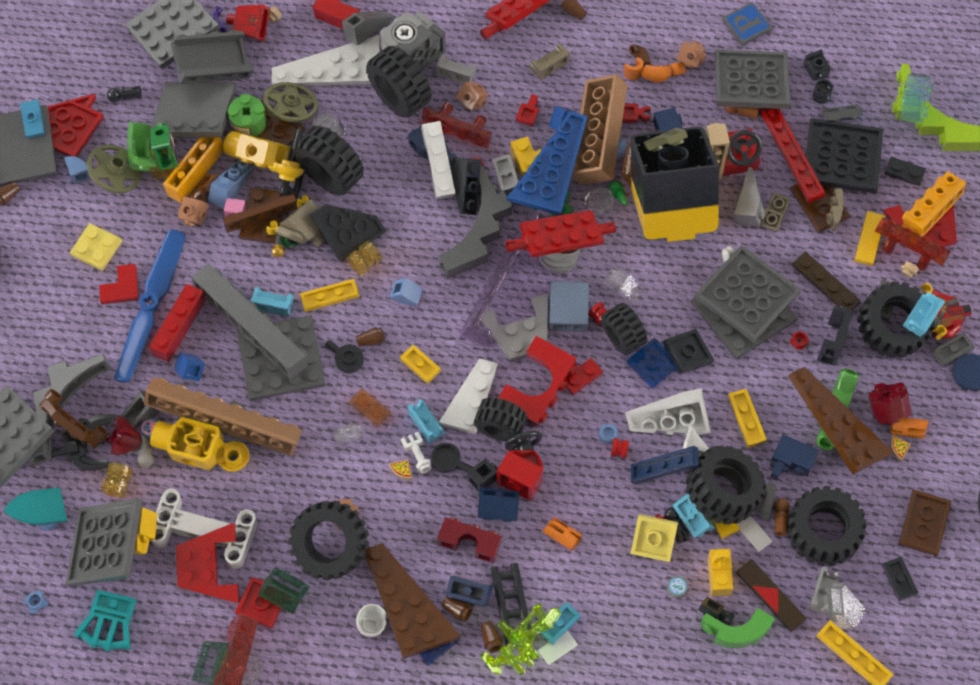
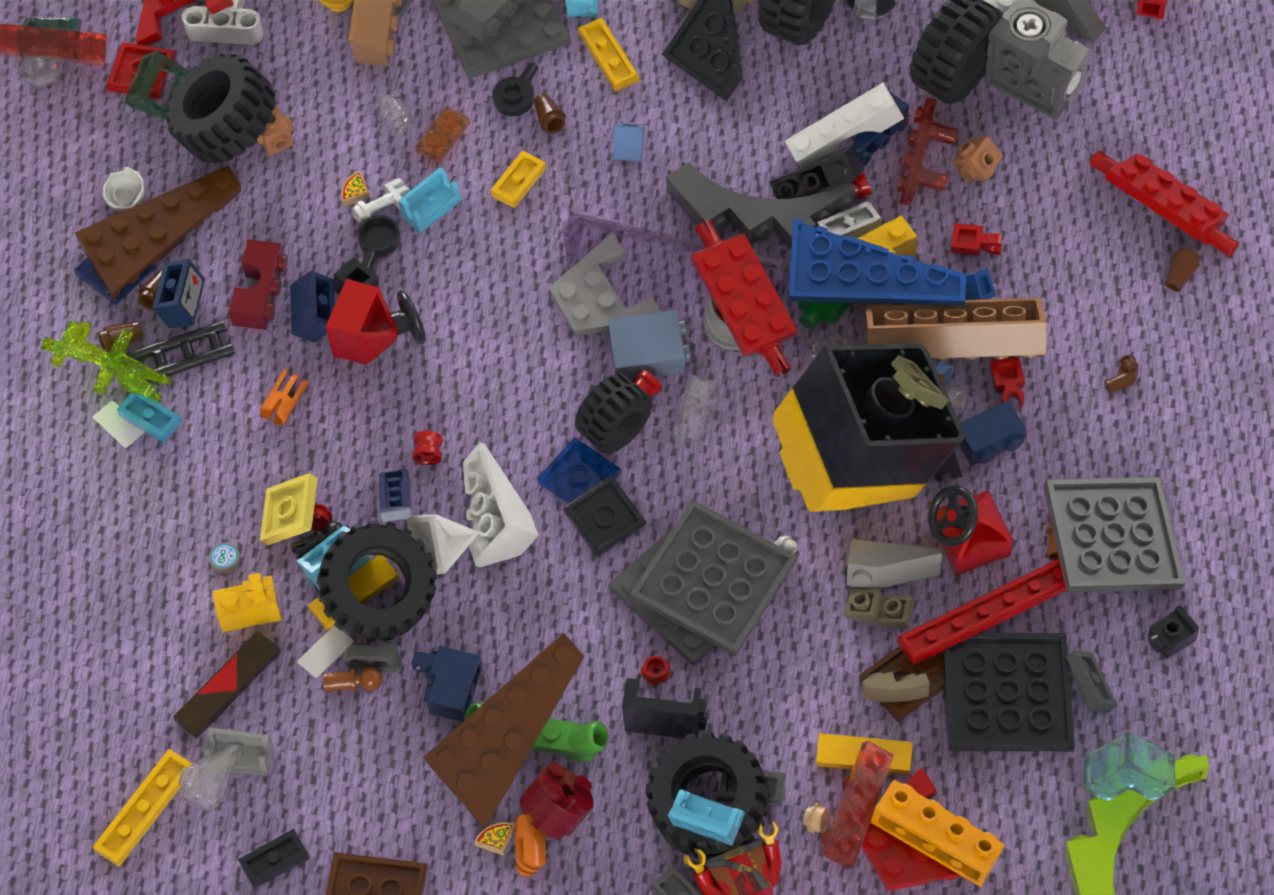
camera: 85 degrees right, 5 degrees down
clear yellow wheel [347,241,382,276] -> none
light grey hinge [436,54,477,84] -> none
white wing [439,358,498,434] -> none
black tyre [474,397,528,442] -> none
red arch [498,336,578,427] -> none
dark tan hinge [529,43,570,80] -> none
red plate [566,358,603,396] -> none
medium blue tile [598,424,618,444] -> none
orange piece [623,57,686,83] -> none
nougat brick [676,40,707,68] -> none
black plate [698,596,735,626] -> none
bright green arch [700,608,775,649] -> none
tan brick [706,123,730,179] -> none
tile [723,2,772,46] -> none
yellow plate [727,388,767,448] -> none
black tyre [787,486,867,566] -> none
dark brown plate [792,251,861,310] -> none
black wheel [812,79,833,104] -> none
black plate [885,156,926,187] -> none

